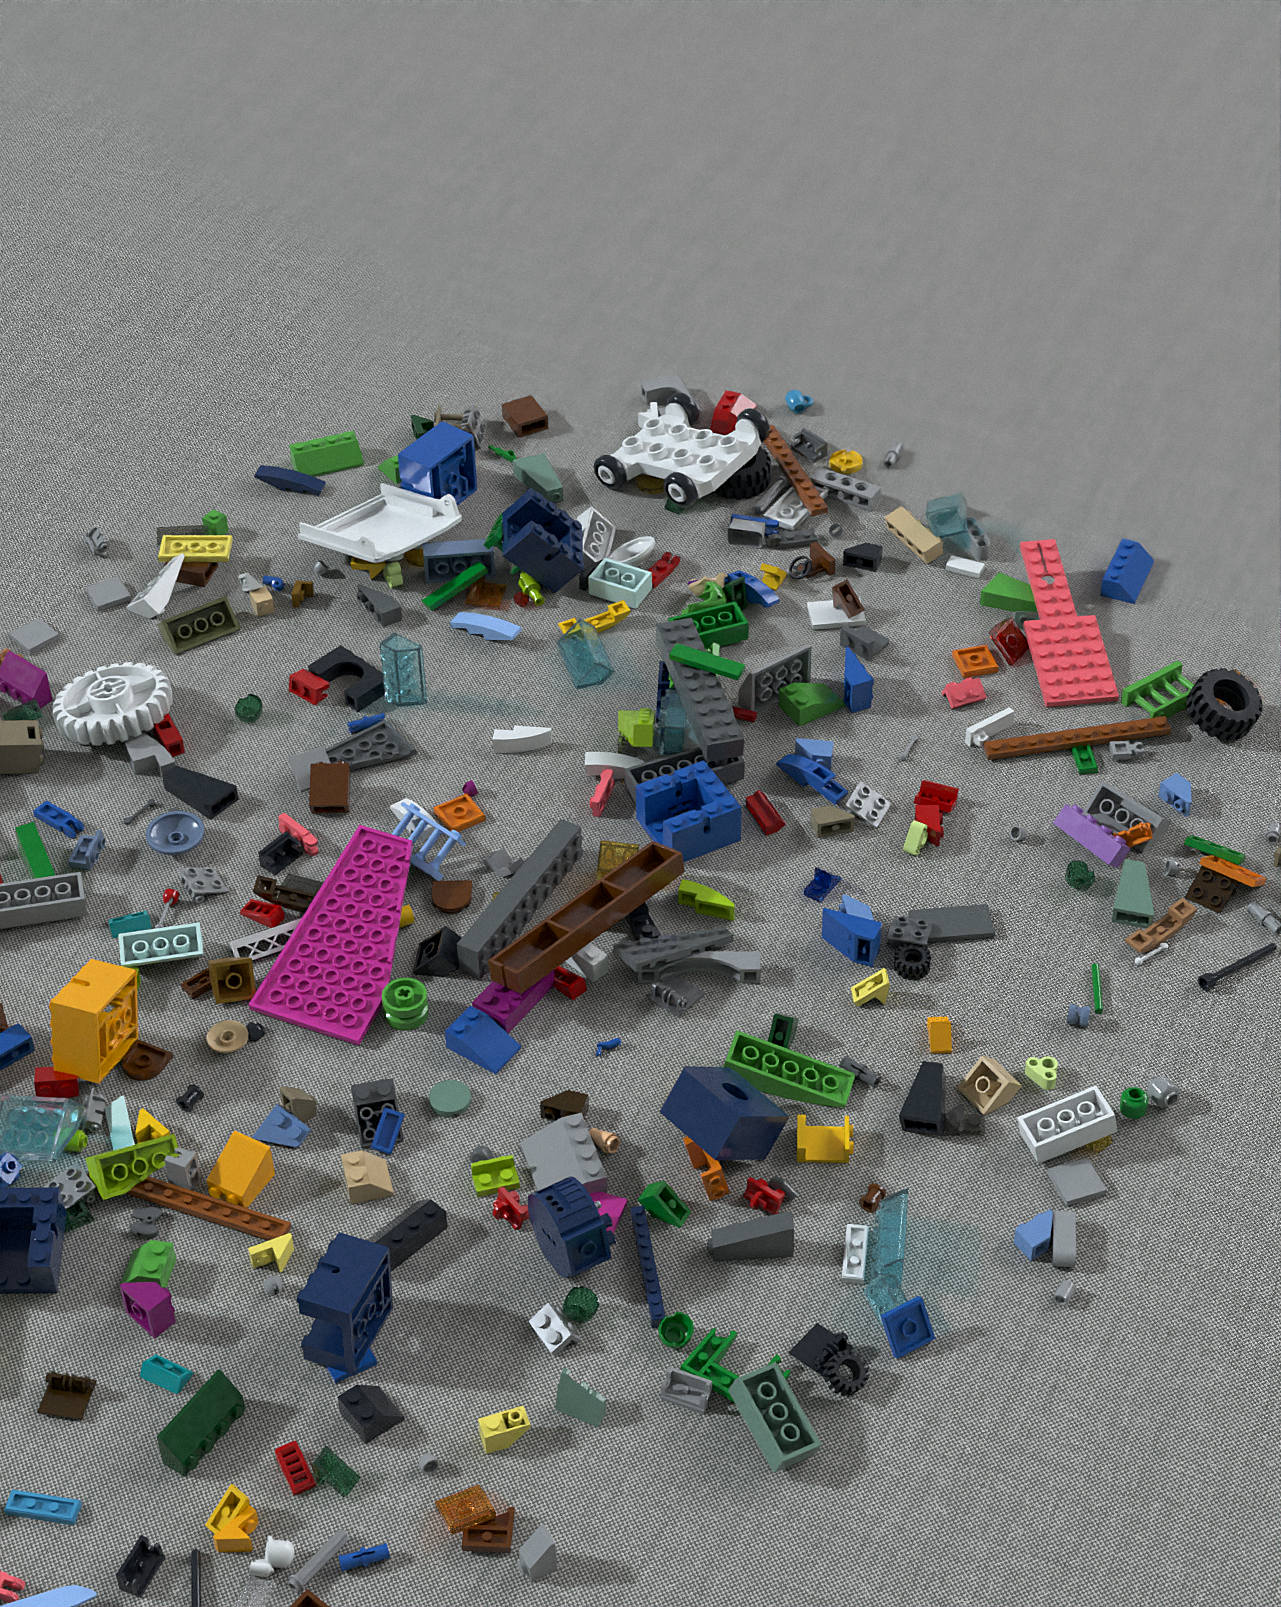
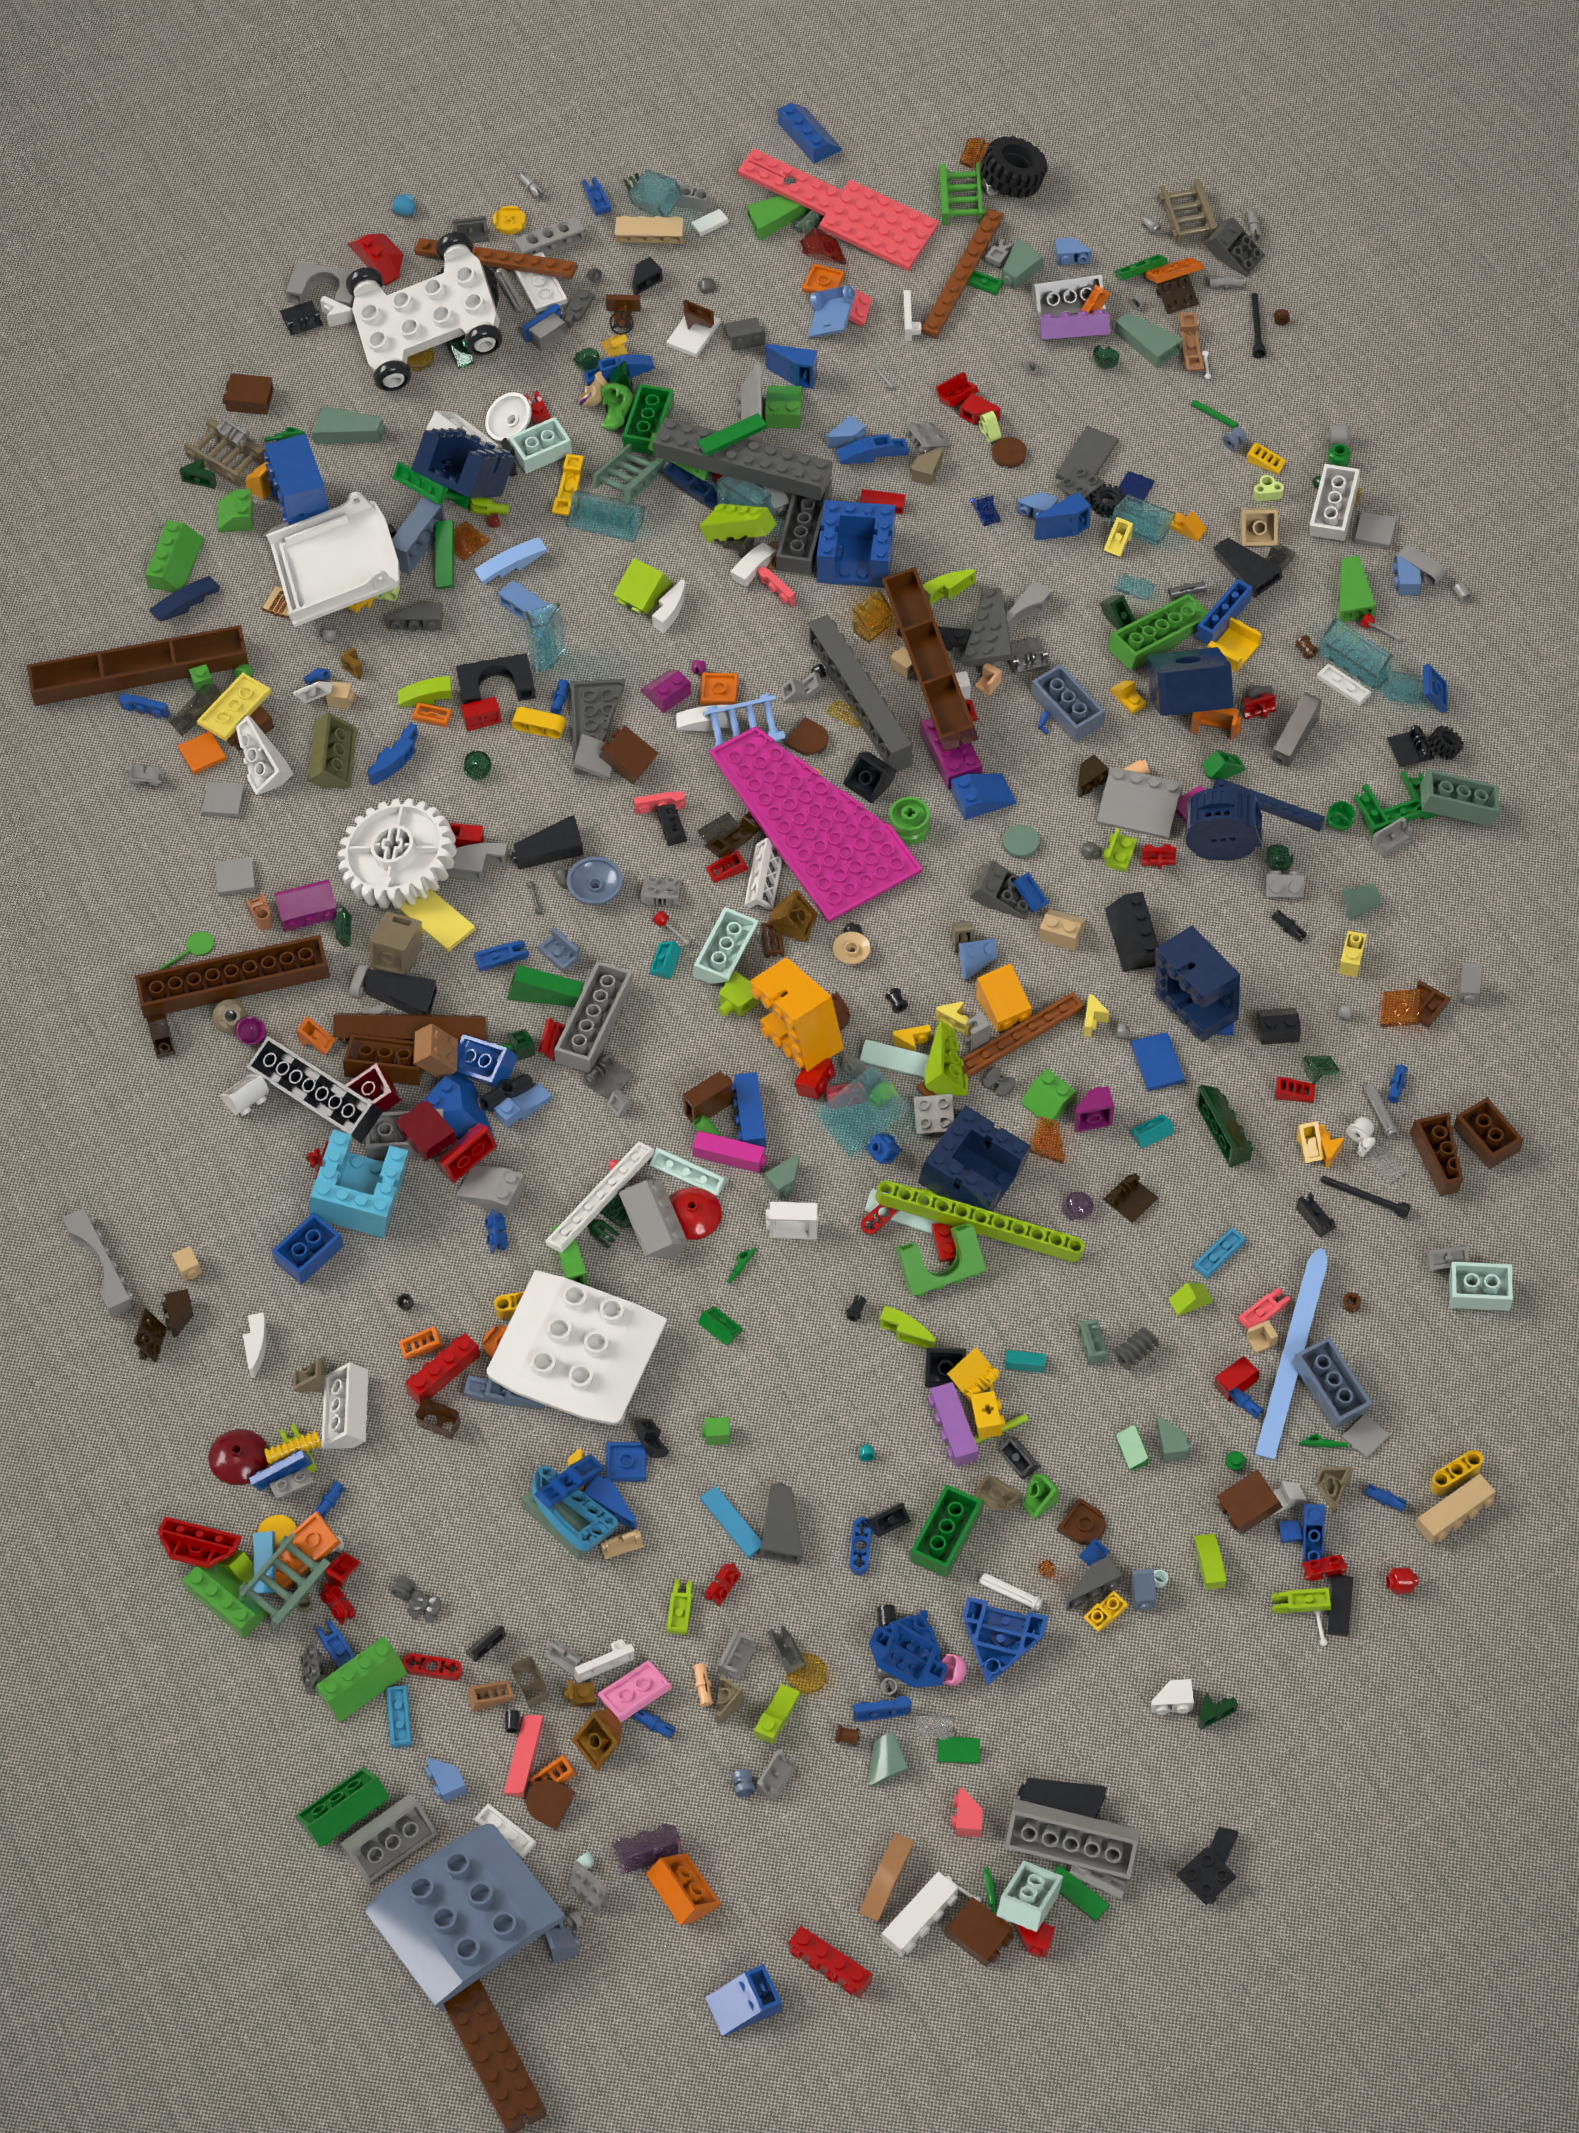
camera: 55 degrees left, 15 degrees up
none -> reddish brown piece [27,625,249,706]
none -> blue hinge [118,694,170,719]
none -> orange tile [178,732,227,775]
none -> bright green piece [233,664,253,679]
none -> black hinge [280,300,323,335]
none -> blue slope [367,722,419,785]
none -> lime slope [398,676,452,707]
none -> light yellow tile [398,889,476,952]
none -> orange tile [412,702,453,728]
none -> medium blue brick [498,580,553,631]
none -> yellow beam [511,707,567,739]
none -> clear green hair [573,348,600,372]
none -> blue hinge [582,177,611,216]
none -> sand green fence [592,444,665,504]
none -> lime slope [613,558,673,615]
none -> magenta slope [640,670,691,713]
none -> dark grey piece [698,277,716,294]
none -> medium blue door [808,285,856,338]
none -> light yellow slope [936,1002,972,1036]
none -> light nougat panel [975,663,1002,696]
none -> reddish brown tile [992,437,1027,468]
none -> sand green slope [1002,239,1043,290]
none -> clear orange wing [1030,1116,1065,1164]
none -> sand blue brick [1031,664,1105,742]
none -> clear purple hair [1062,1191,1094,1221]
none -> clear light blue slope [1110,494,1176,545]
none -> clear light blue slope [1114,572,1156,600]
none -> clear blue piece [1117,471,1155,504]
none -> blue tile [1131,1032,1185,1091]
none -> blue brick [1196,579,1253,645]
none -> yellow slope [1247,442,1286,475]
none -> black pin [1271,910,1307,942]
none -> reddish brown bush [1274,309,1290,326]
none -> bright green slope [1338,556,1376,622]
none -> hinge [1360,613,1402,642]

